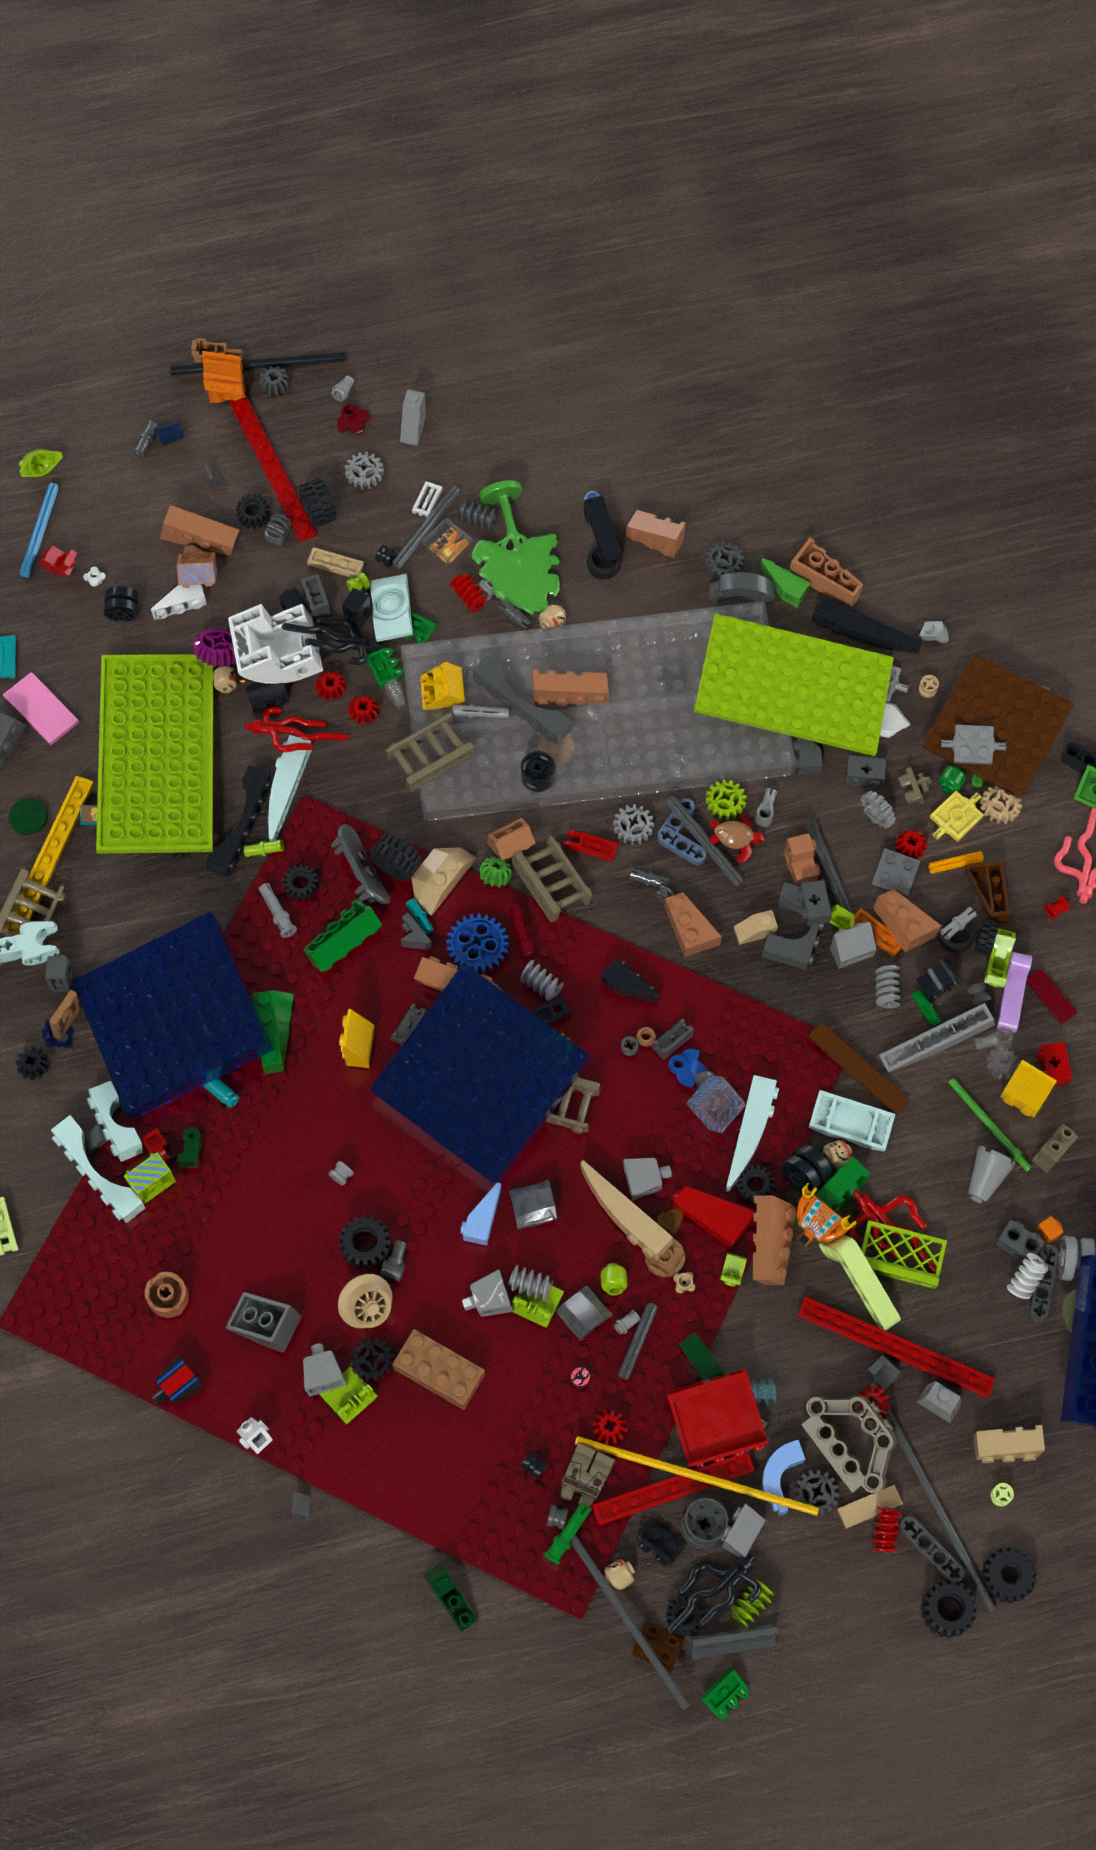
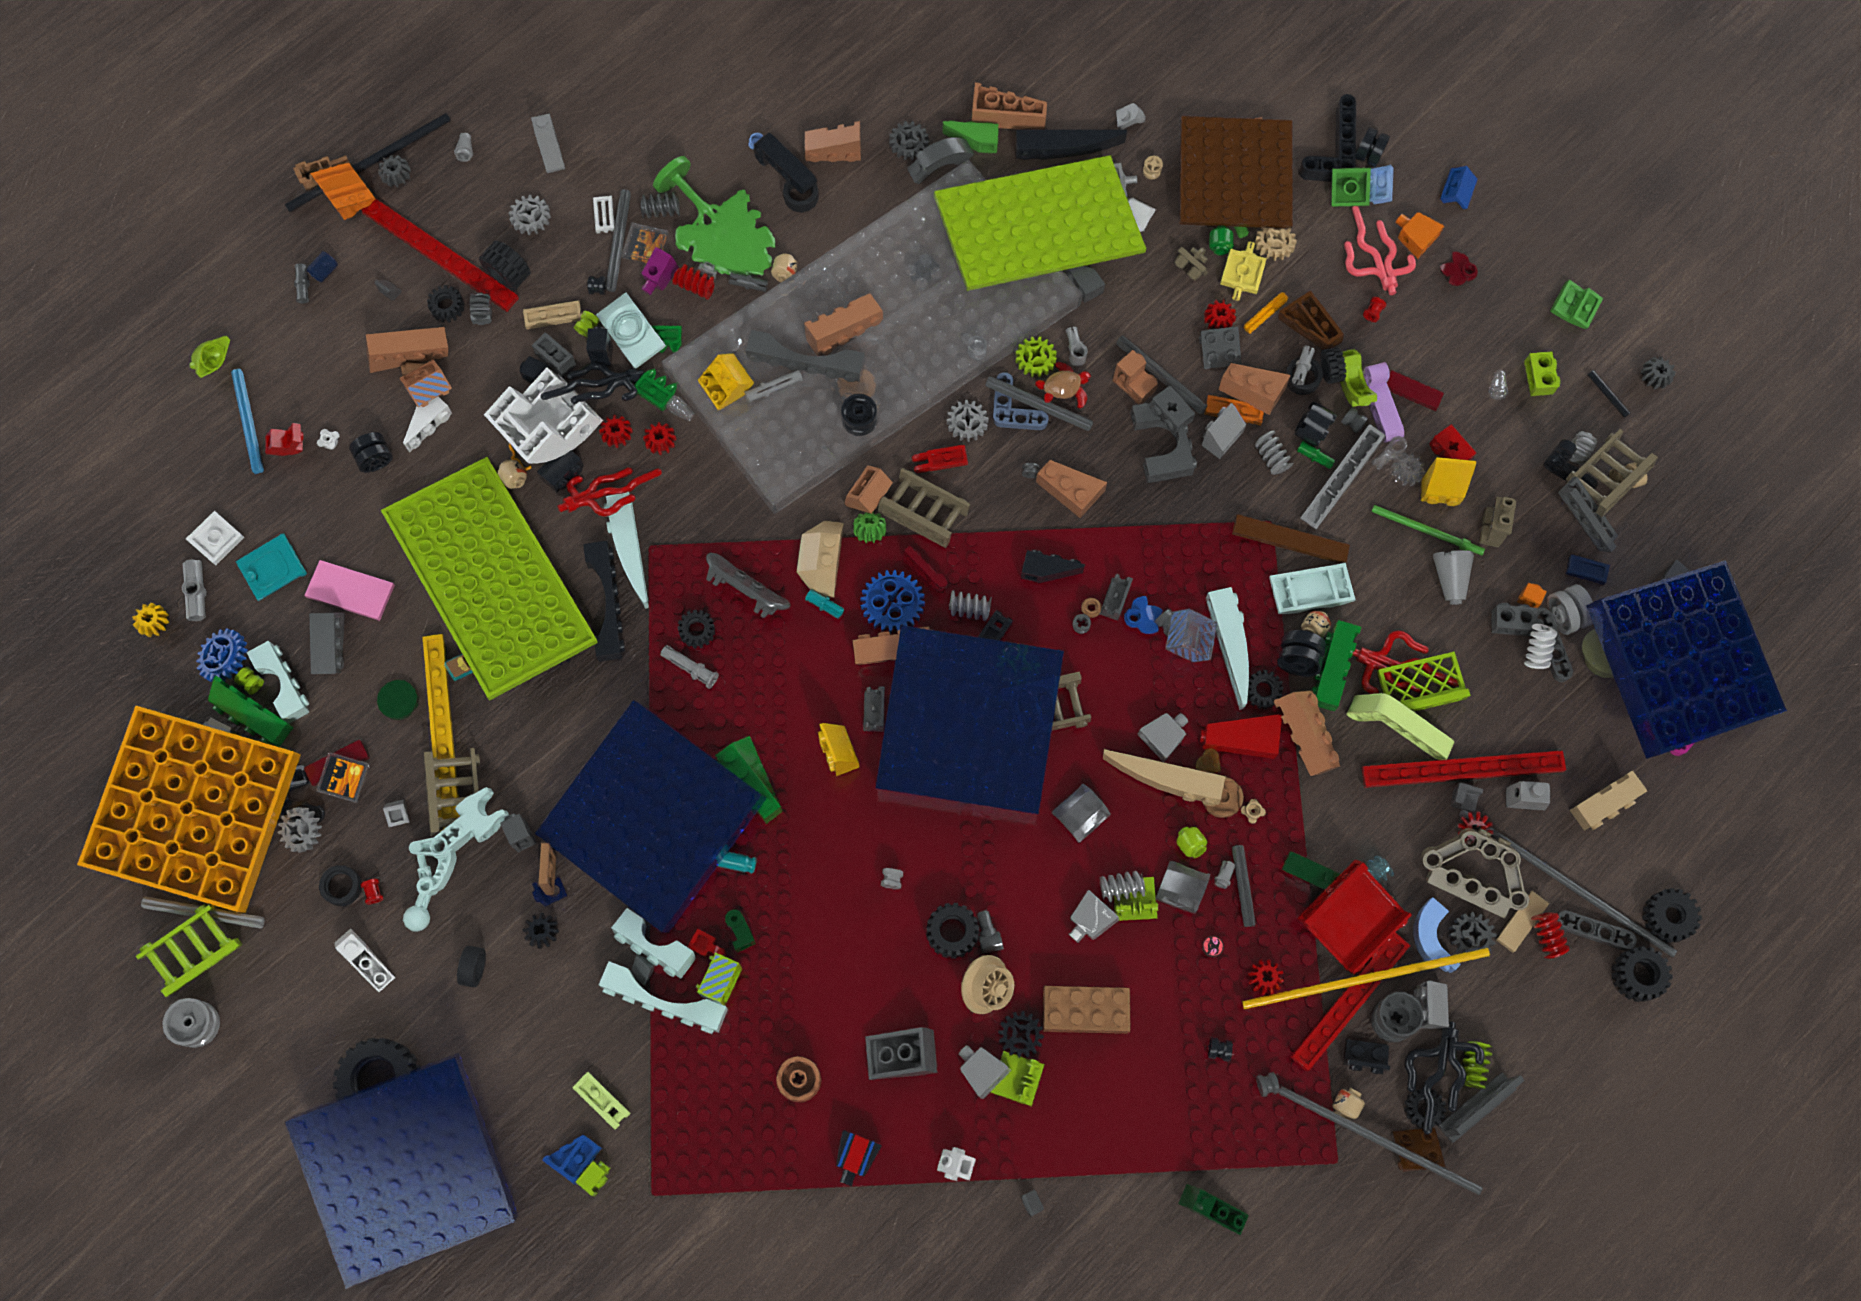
camera: 30 degrees left, 5 degrees up
magenta gear [193,627,236,667] -> none
lime pin [244,839,284,857] -> none
green wedge [303,899,382,972] -> none
dark red plate [337,404,371,435] -> none
black tyre [370,834,422,881] -> none
dark tan fence [386,713,475,792] -> none
dark grey slope [401,913,432,950] -> none
light blue slope [460,1183,501,1246] -> none
green pin [543,1502,592,1565] -> none
dark tan hips [560,1443,615,1508] -> none
dark grey pin [629,867,669,887] -> none
green plate [700,1667,749,1719] -> none
lime bracket [720,1253,747,1286] -> none
tan slope [734,910,778,945] -> none
torso [796,1183,856,1247] -> none
lime bracket [829,905,855,930] -> none
dark grey brick [845,755,886,788] -> none
light grey gear [860,791,896,829] -> none
light grey plate [941,725,1006,765] -> none
yellowish green wheel [990,1483,1014,1507] -> none
none -> magenta torso [641,247,679,295]

